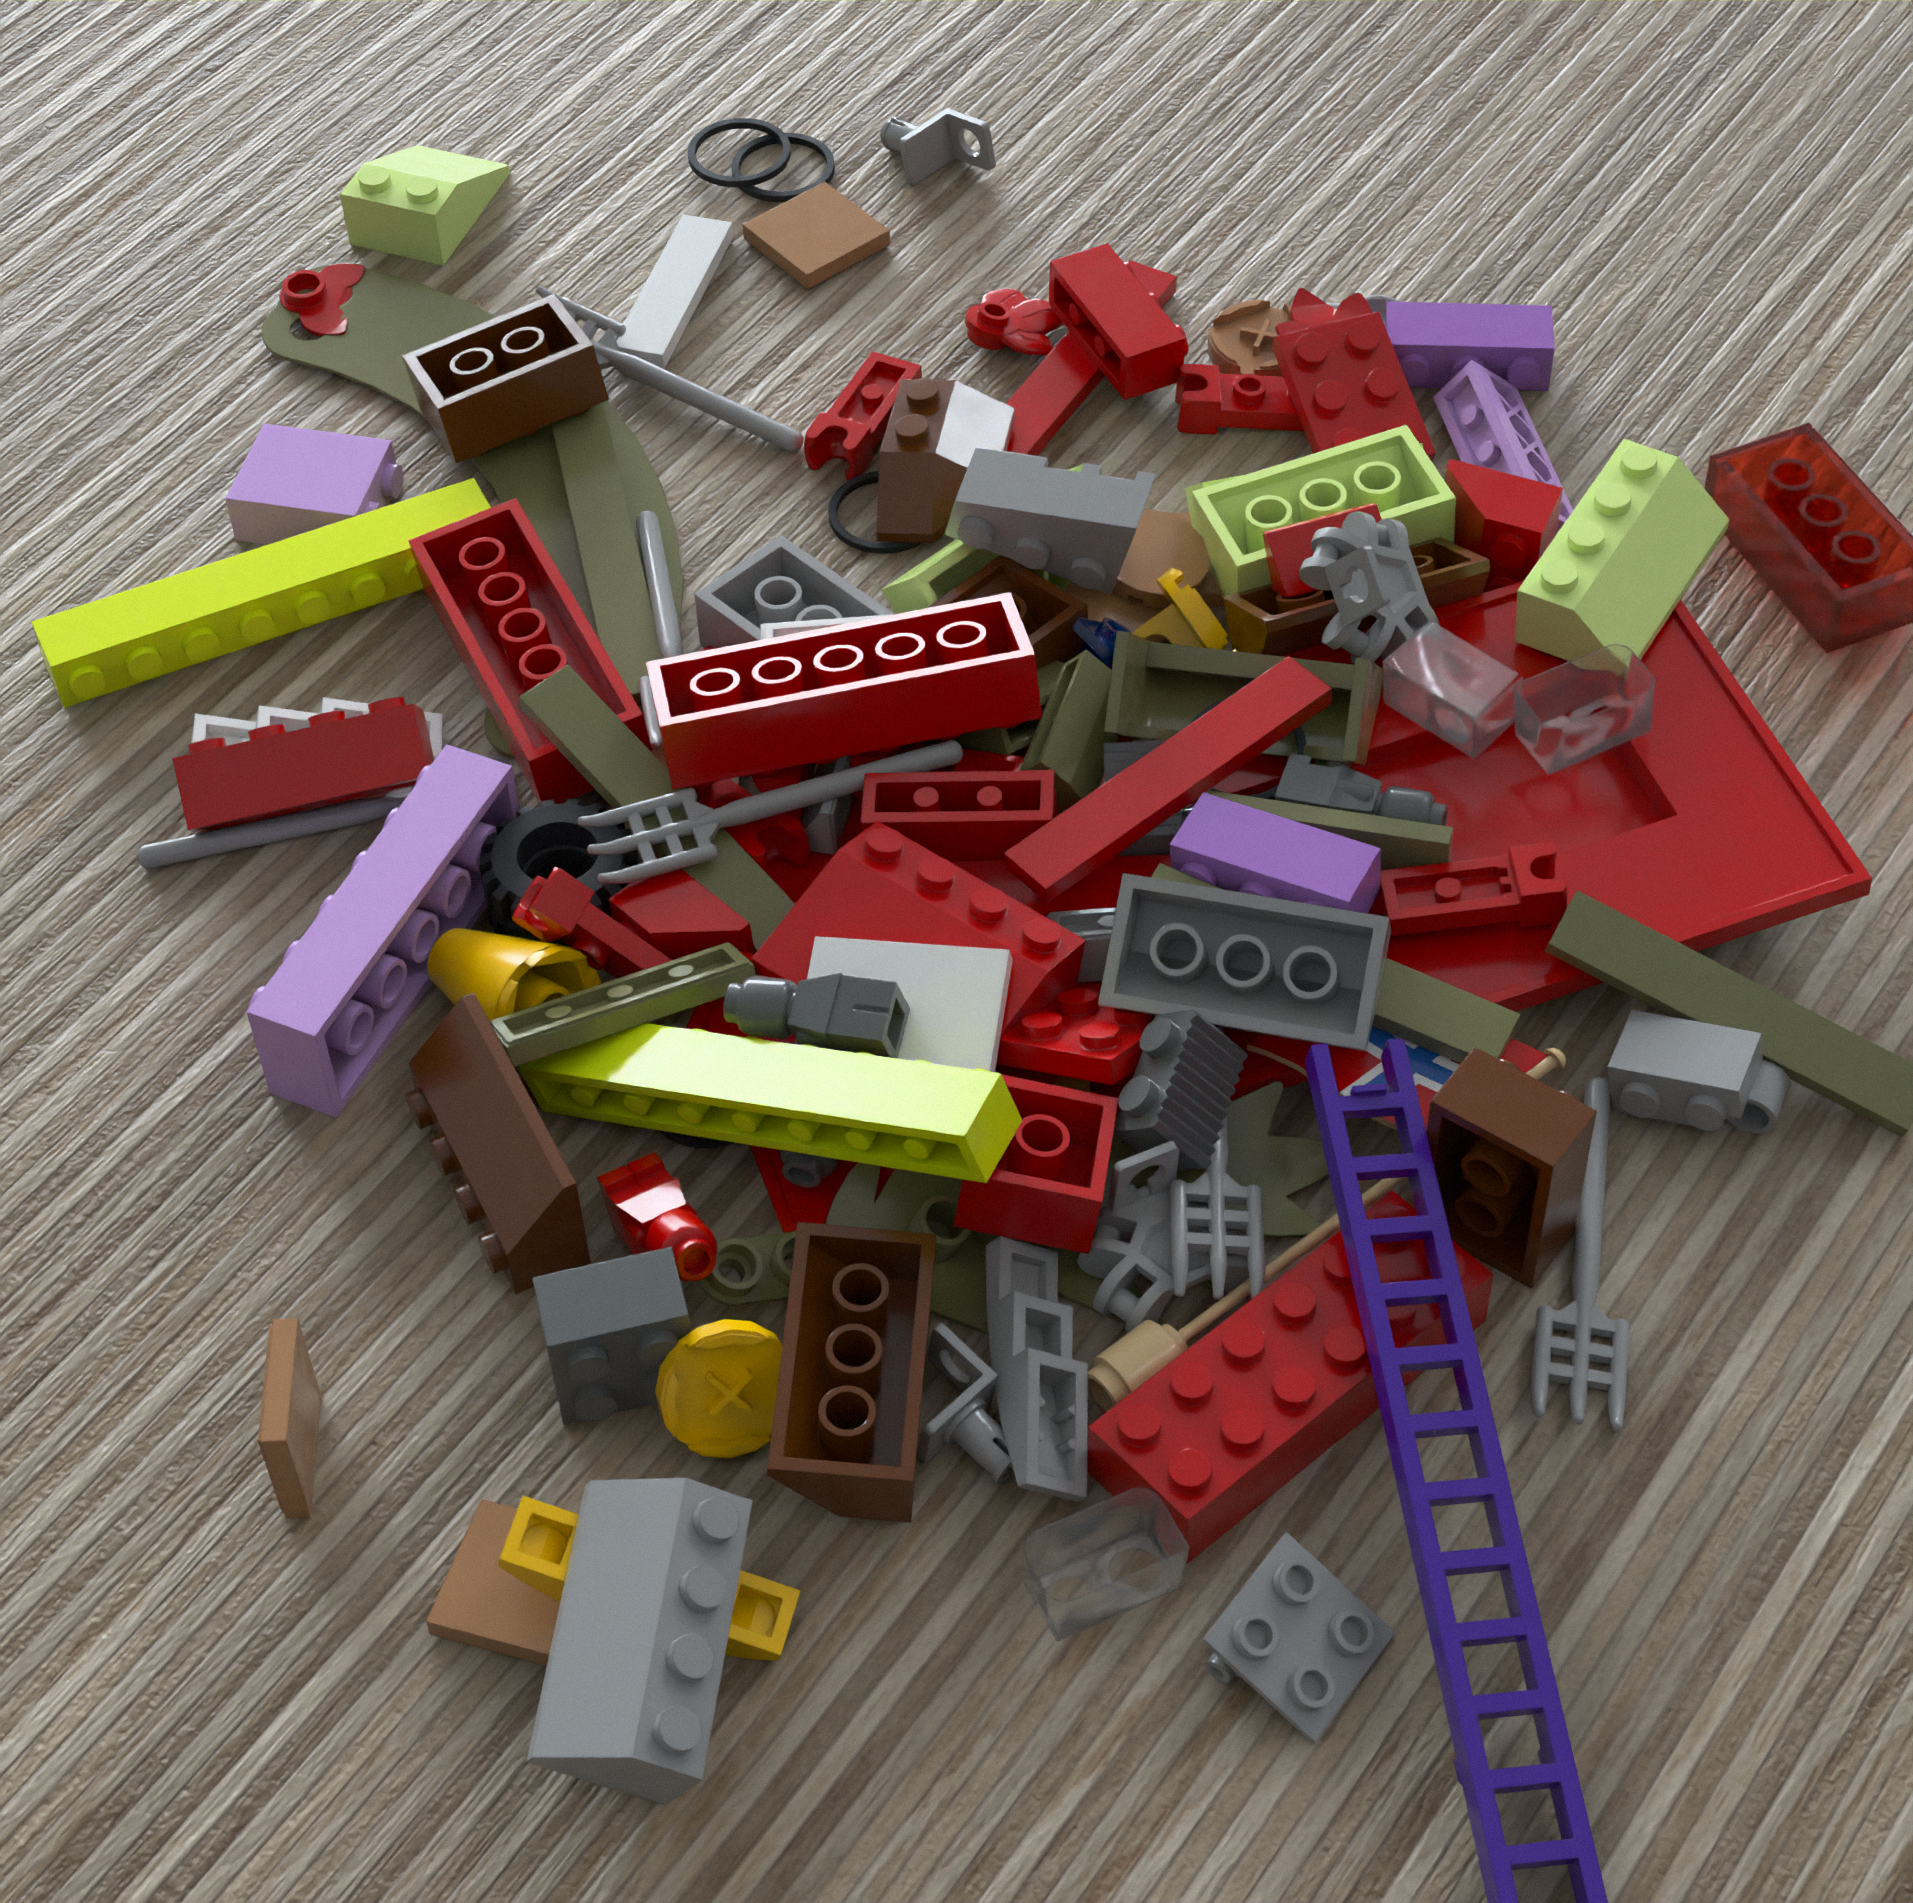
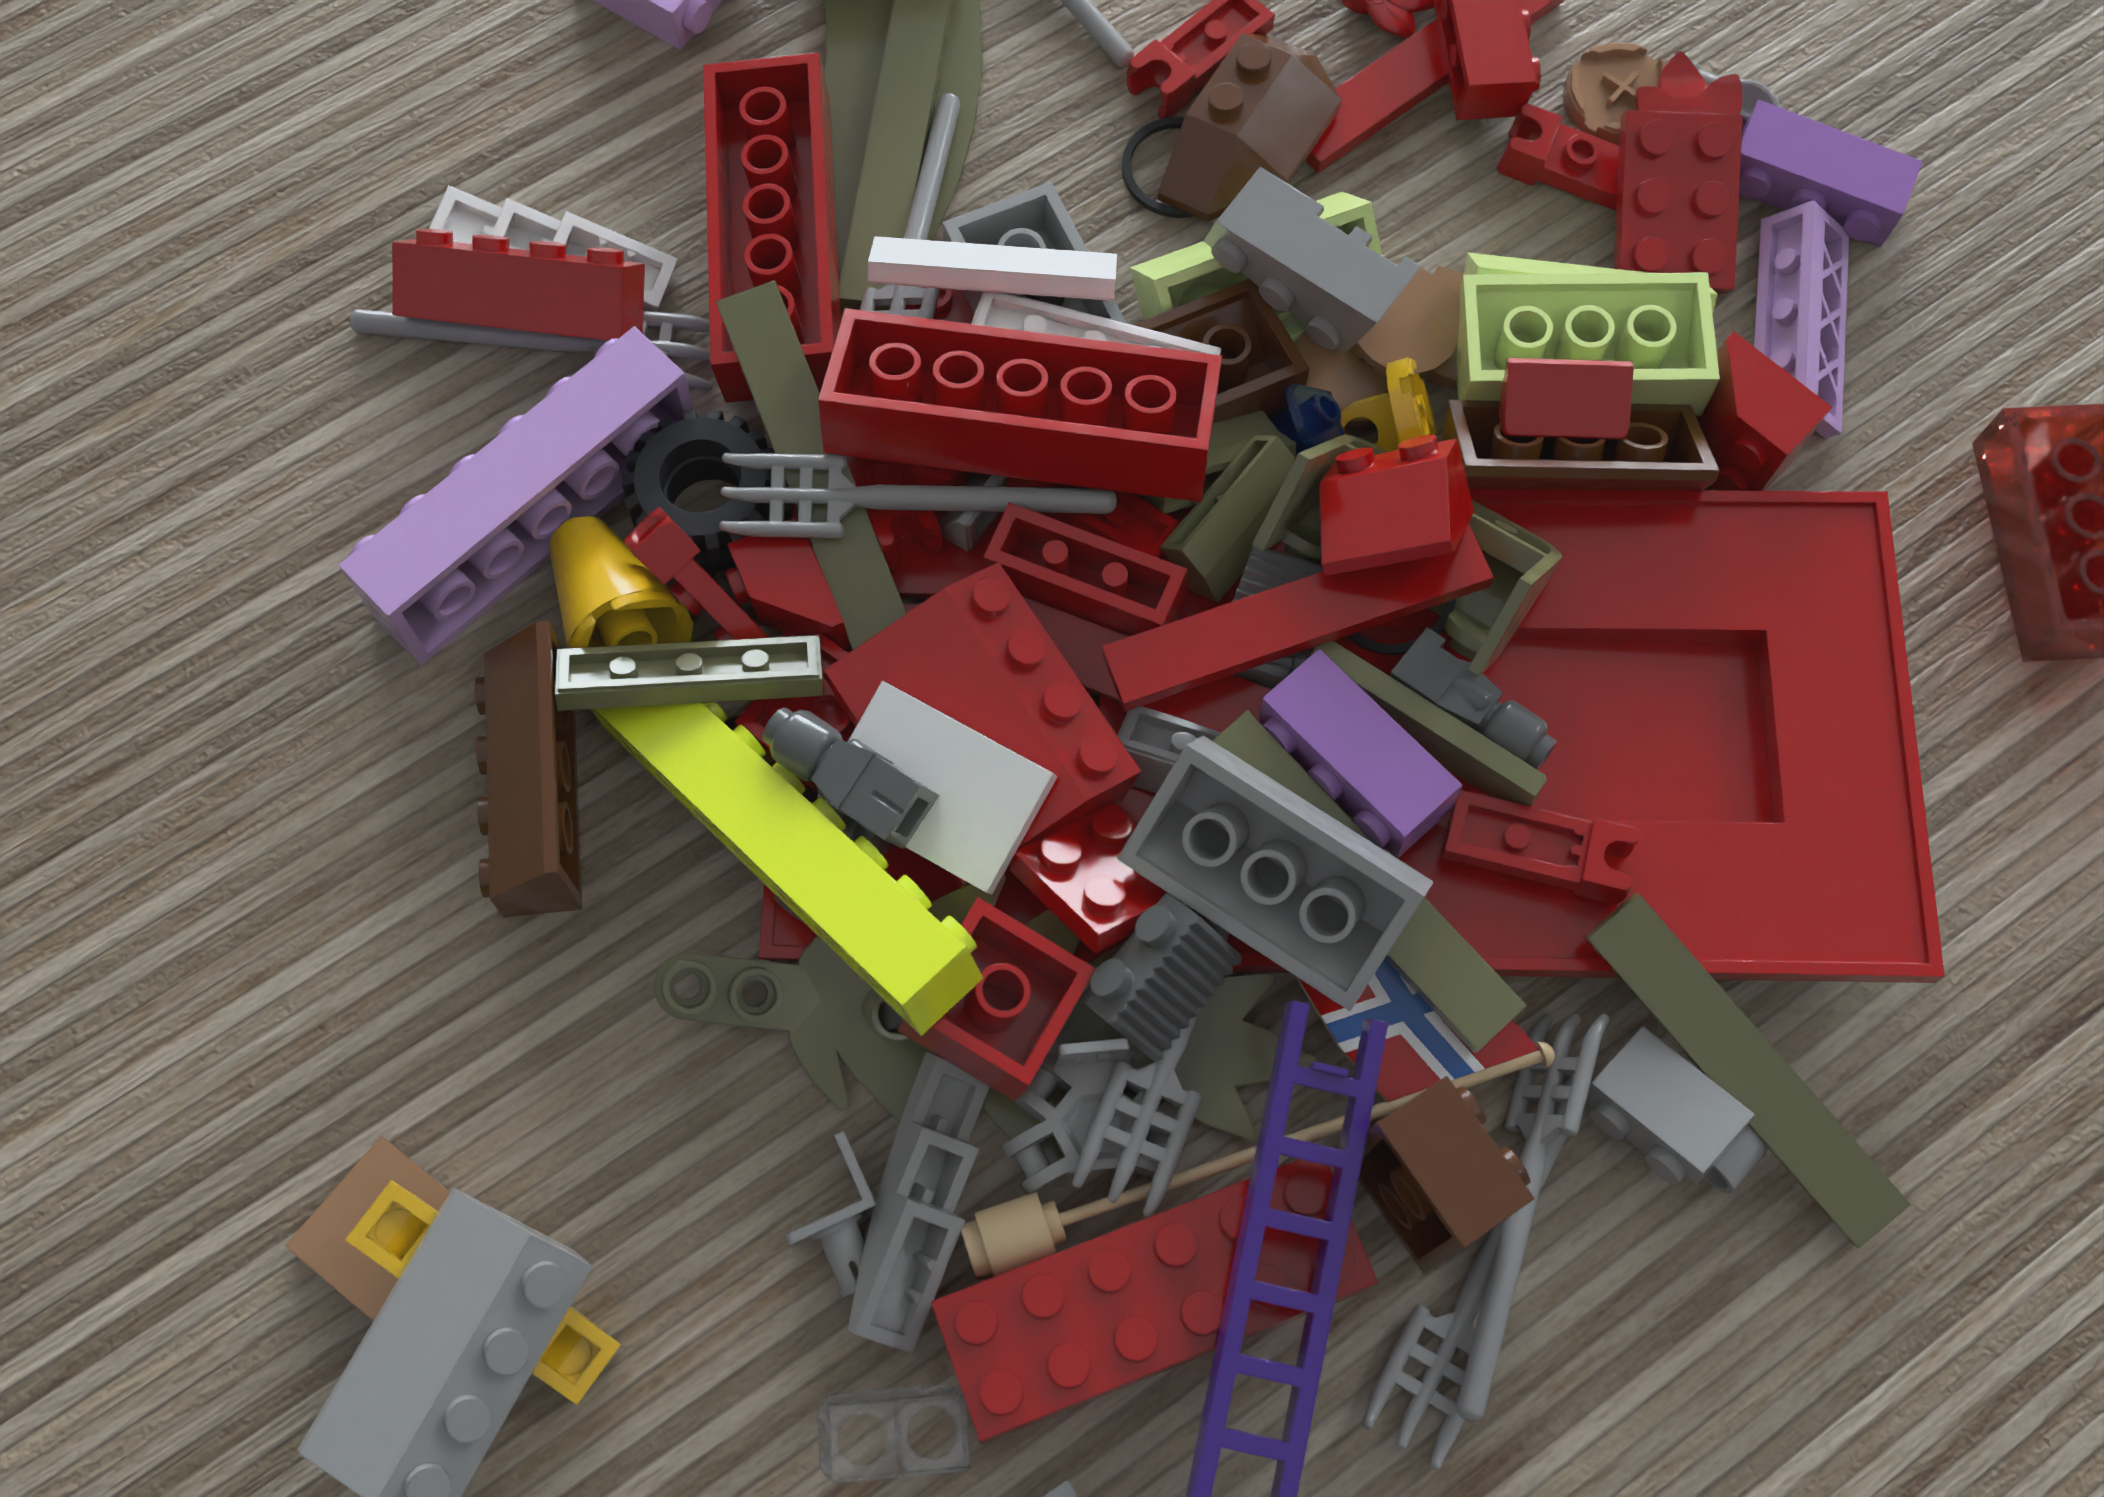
camera: 15 degrees right, 20 degrees up
neon yellow brick [31,478,491,708] -> none
medium nougat tile [258,1318,321,1518] -> none
dark grey brick [532,1247,691,1425] -> none
red piece [596,1152,718,1282] -> none
yellow tile [655,1319,782,1458] -> none
reddish brown slope [767,1222,937,1523] -> none
light grey piece [1299,511,1440,669] -> none
clear piece [1382,622,1523,759] -> none
clear piece [1512,644,1655,775] -> none
yellowish green slope [1515,439,1729,682] -> none
none -> white tile [868,236,1117,301]
none -> red slope [1320,435,1474,576]
none -> light grey piece [1456,1014,1609,1422]

